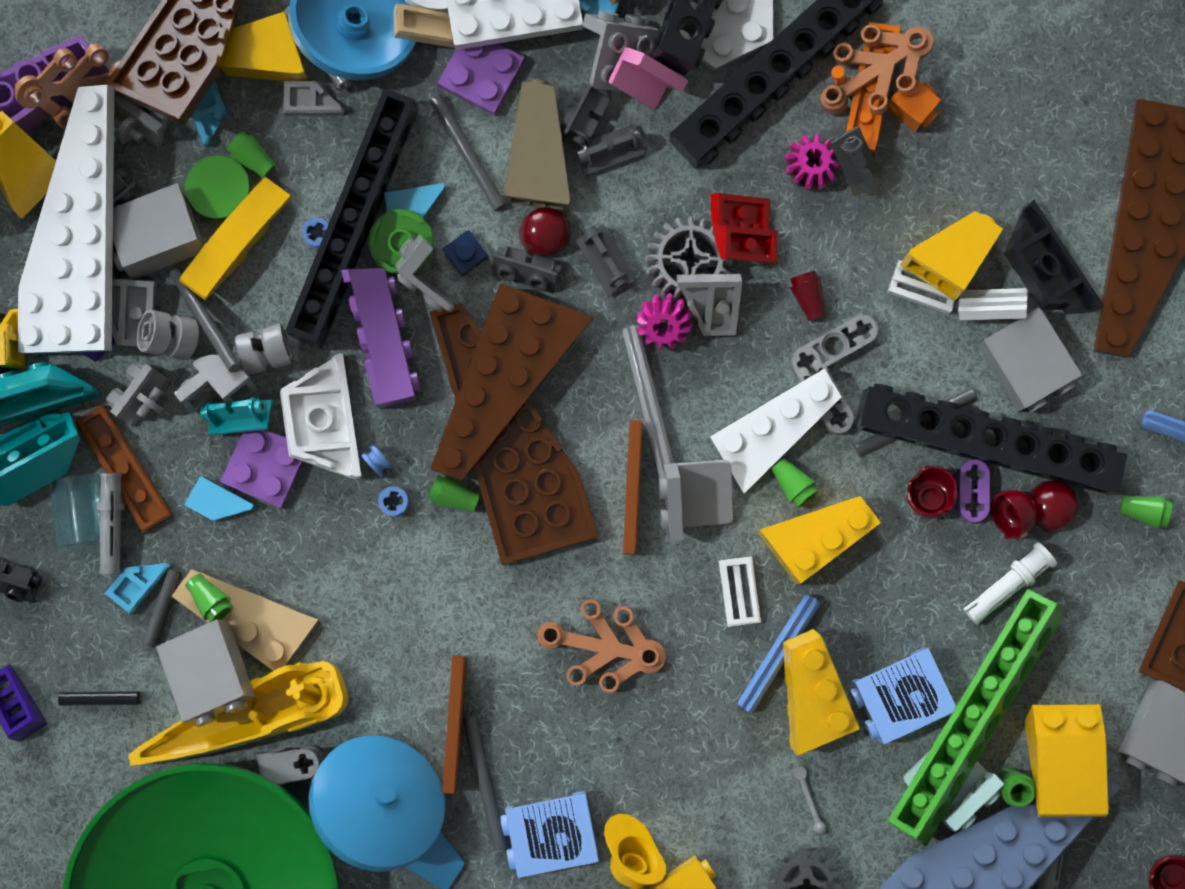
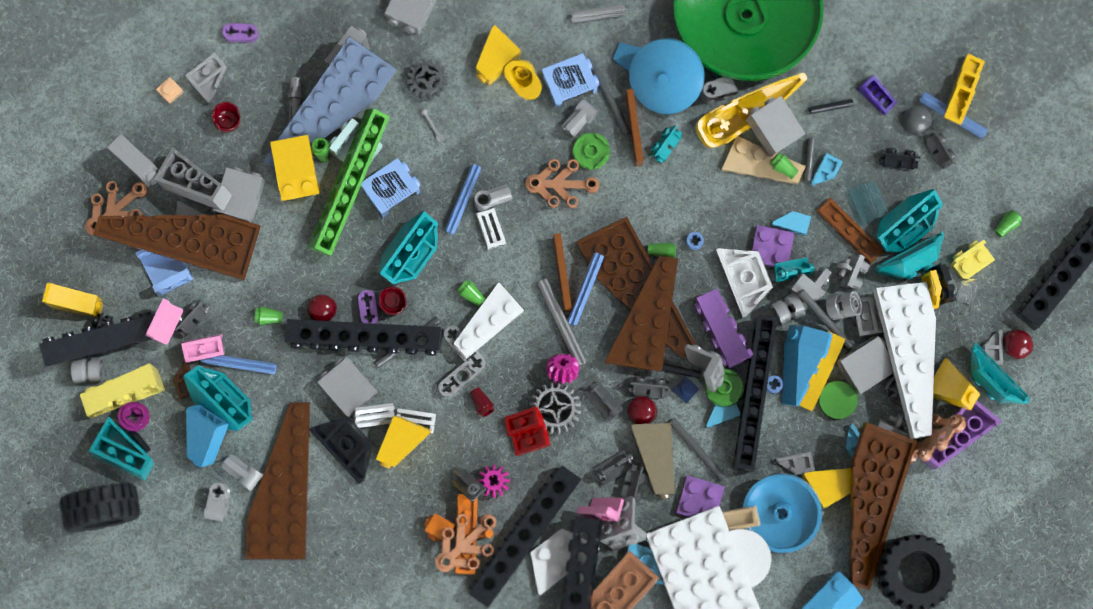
camera: 165 degrees right, 5 degrees down
light grey pin [97,473,124,574] -> none
bright green cone [227,131,276,178] -> none
medium blue bush [361,445,393,478] -> none
light grey bracket [659,460,733,541] -> none
light grey wing [676,274,742,336] -> none
yellow wedge [757,496,881,585] -> none
yellow wedge [783,629,860,756] -> none
white pin [963,542,1057,625] -> none
dark red hair [991,490,1038,541] -> none
none -> teal wedge [378,211,438,284]
none -> light grey piece [474,184,512,212]
none -> light grey piece [561,99,599,137]
none -> medium blue axle [567,253,604,325]
none -> bright green tile [573,133,610,170]
none -> teal hinge [648,126,682,164]
none -> black piece [662,363,701,378]
none -> dark azure wedge [782,325,833,407]

